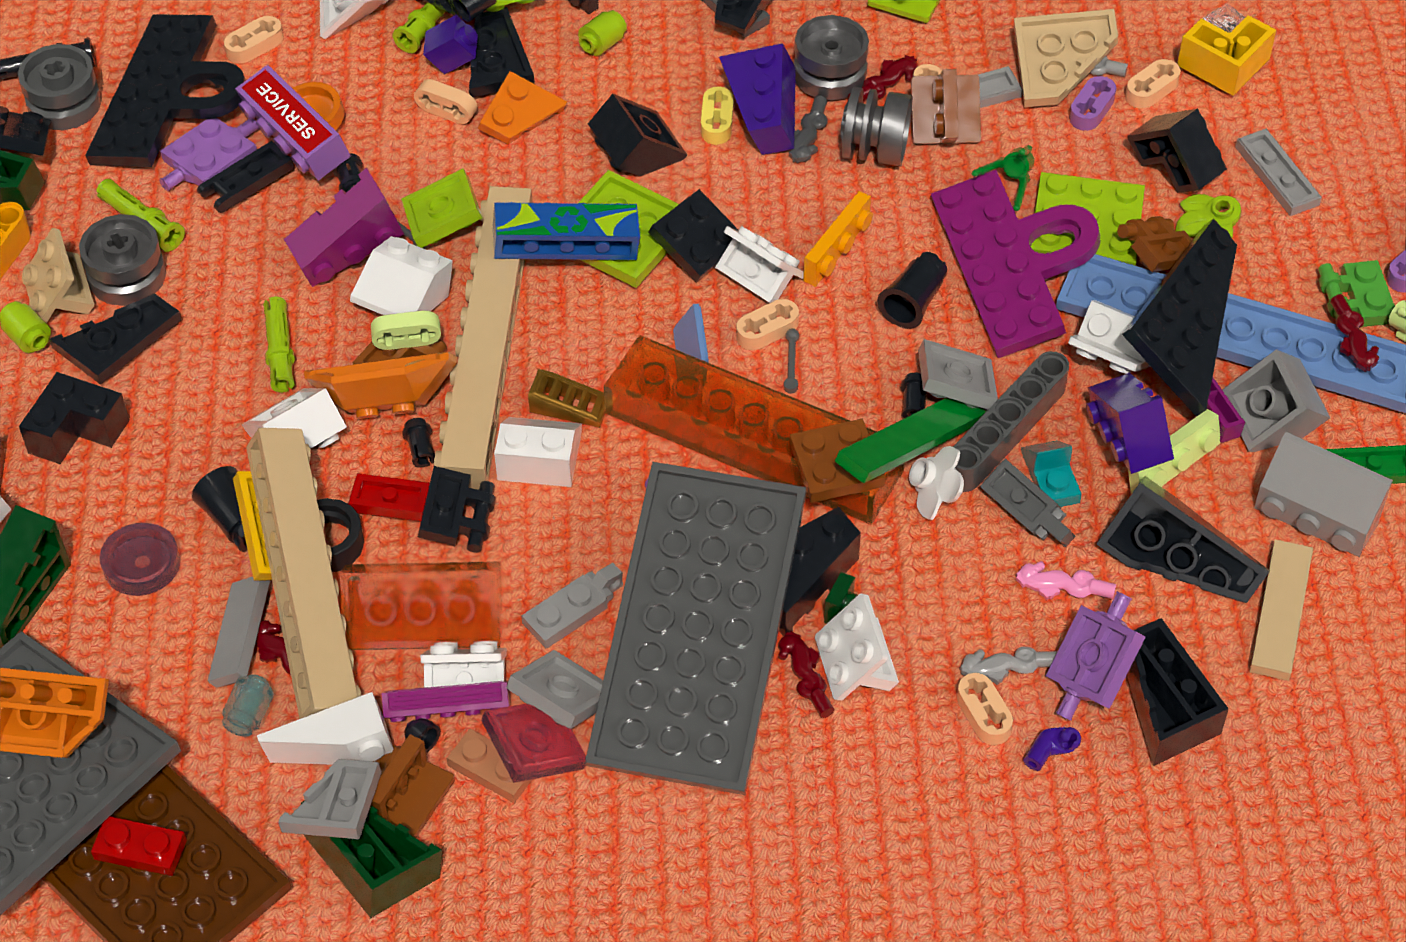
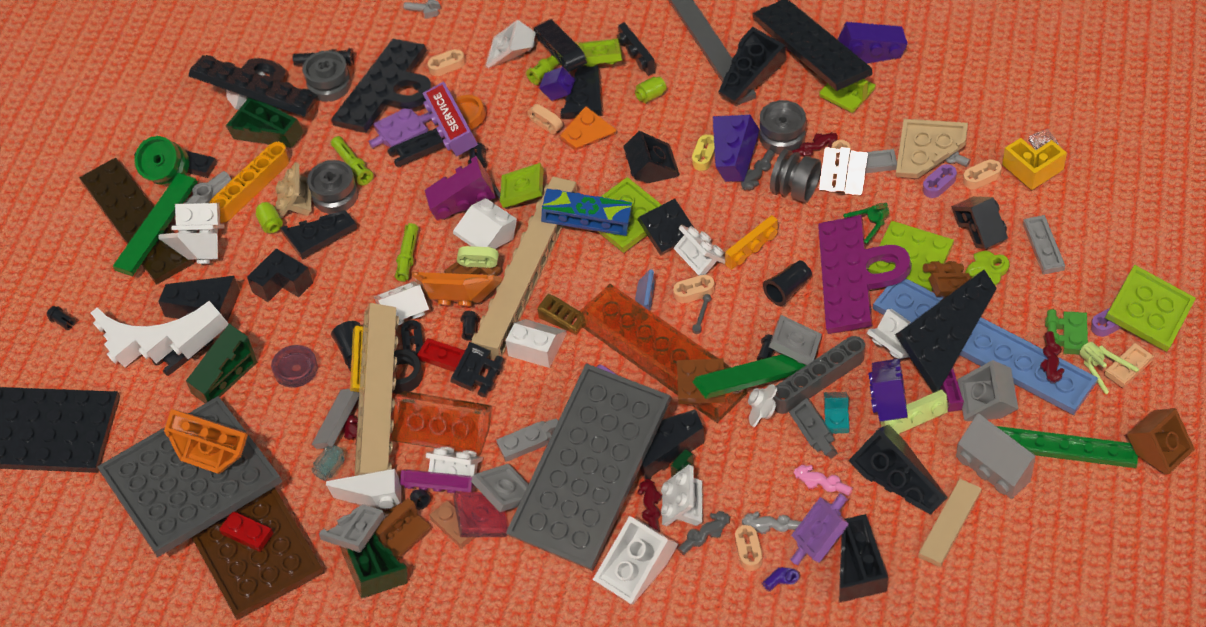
camera: 20 degrees right, 0 degrees up
none -> black beam [401,320,424,357]
none -> white slope [593,516,678,605]
none -> dark grey animal [677,511,730,555]

